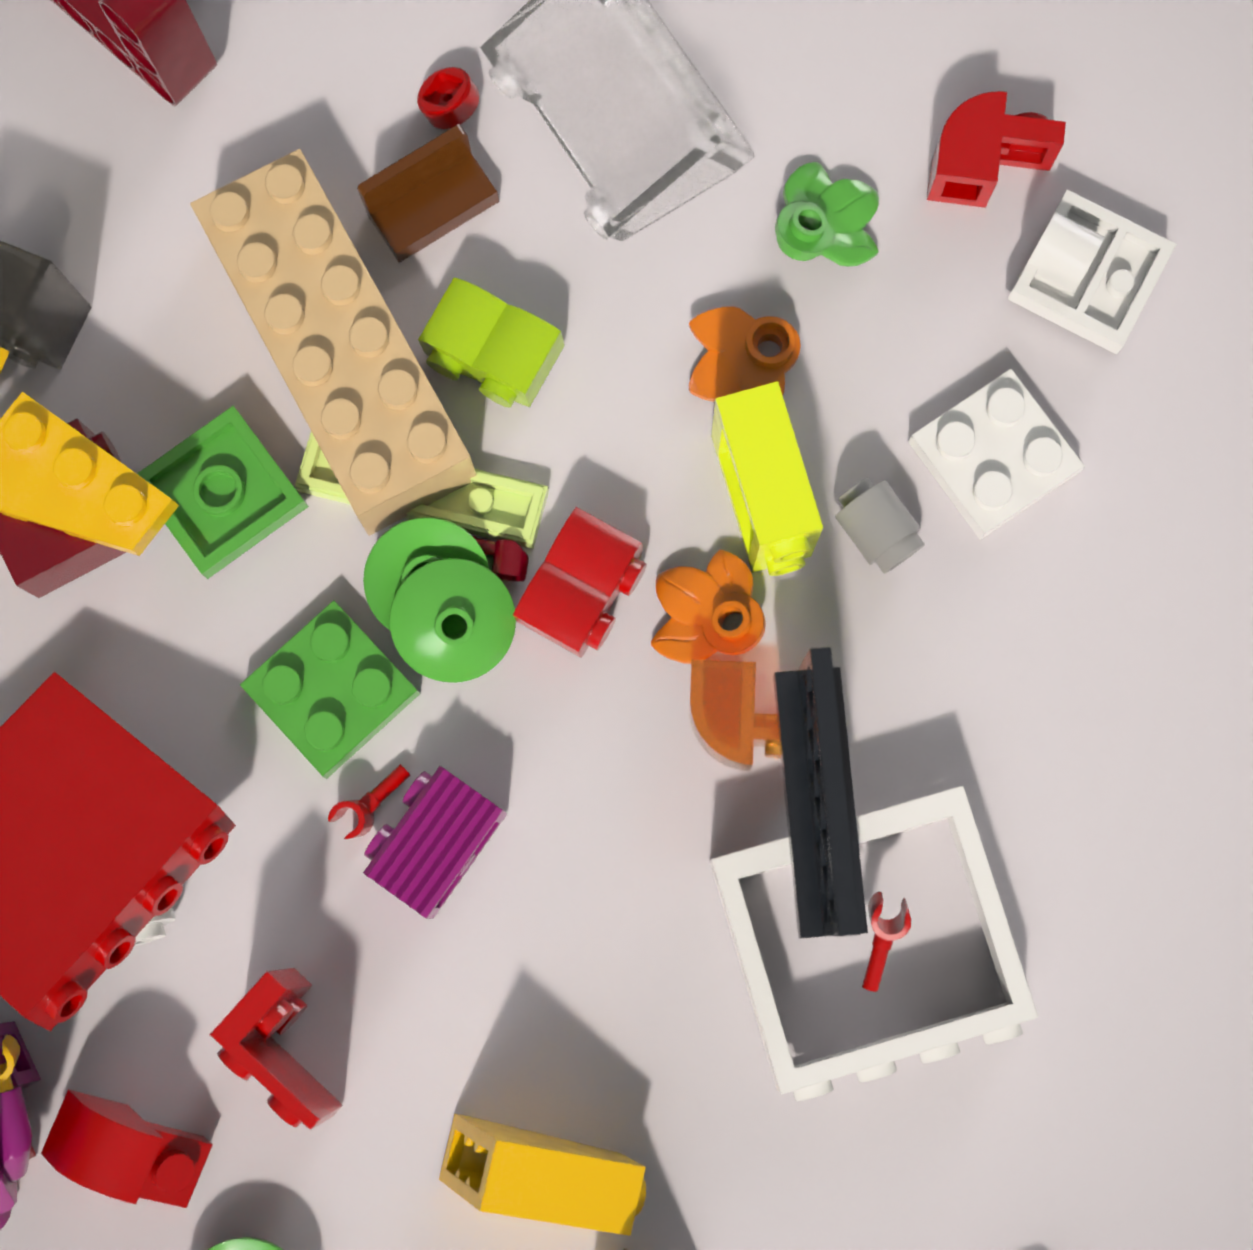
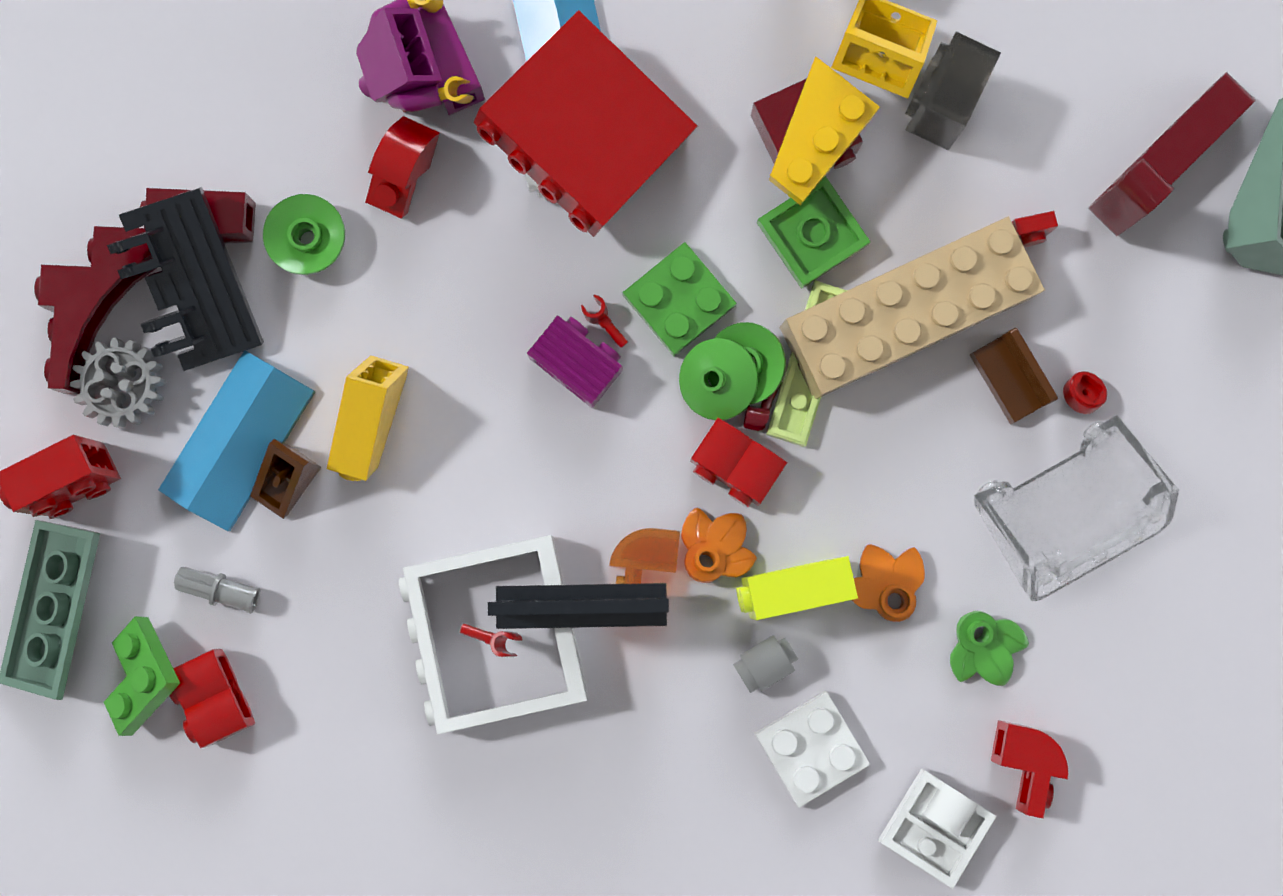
camera: 85 degrees right, 5 degrees up
red bracket [209,968,343,1130] -> none
lime brick [418,277,565,408] -> none
none -> red plate [1012,211,1058,247]

